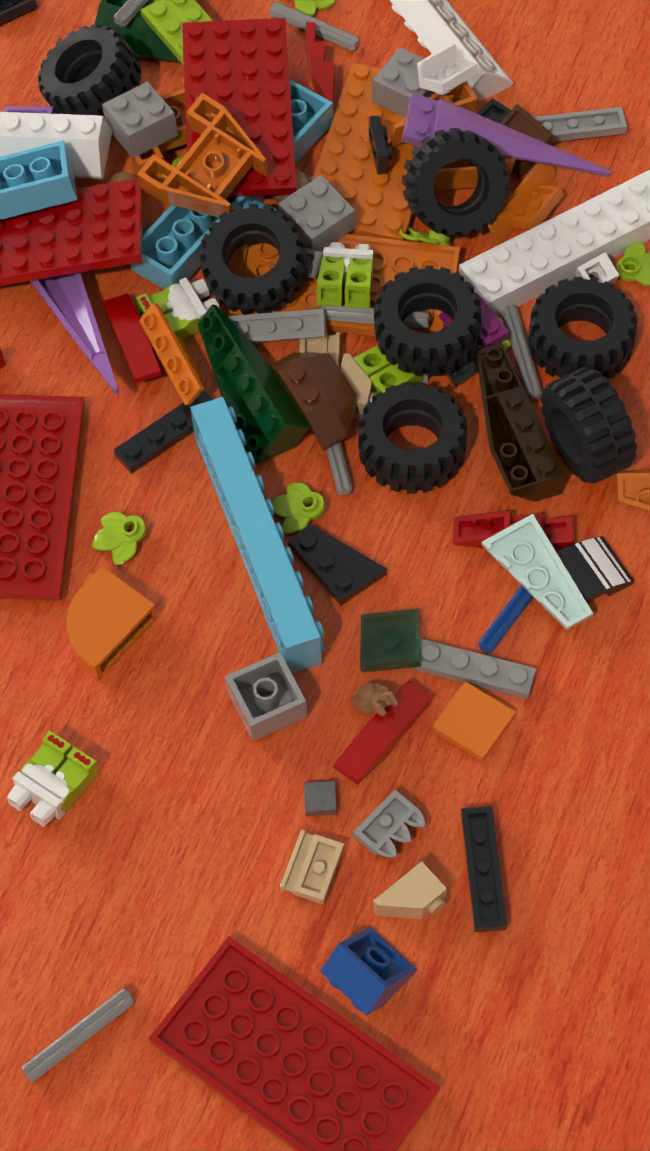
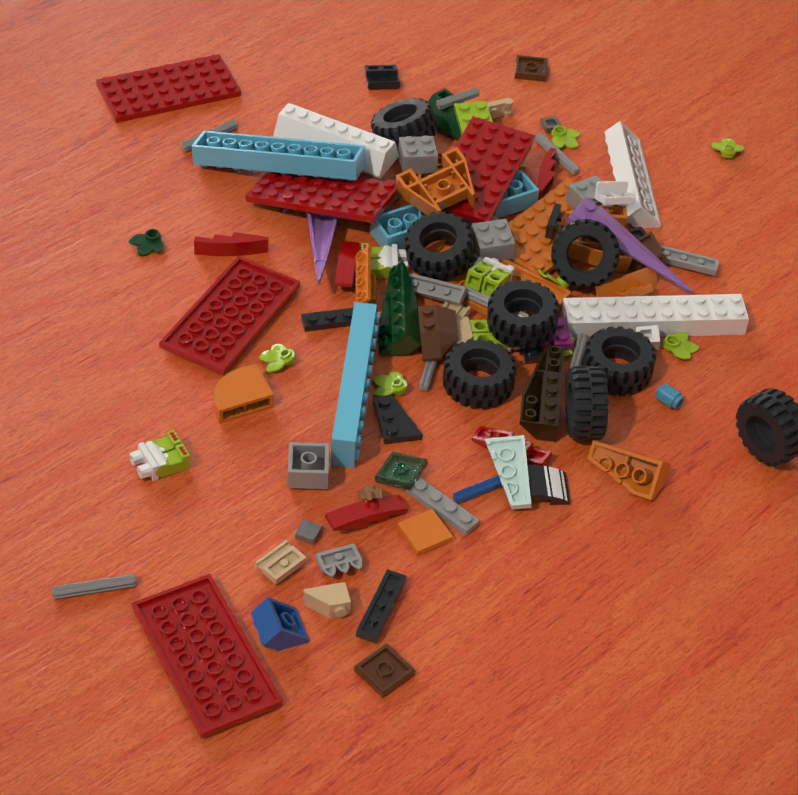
camera: 20 degrees right, 15 degrees down
none -> reddish brown tile [354,643,416,698]

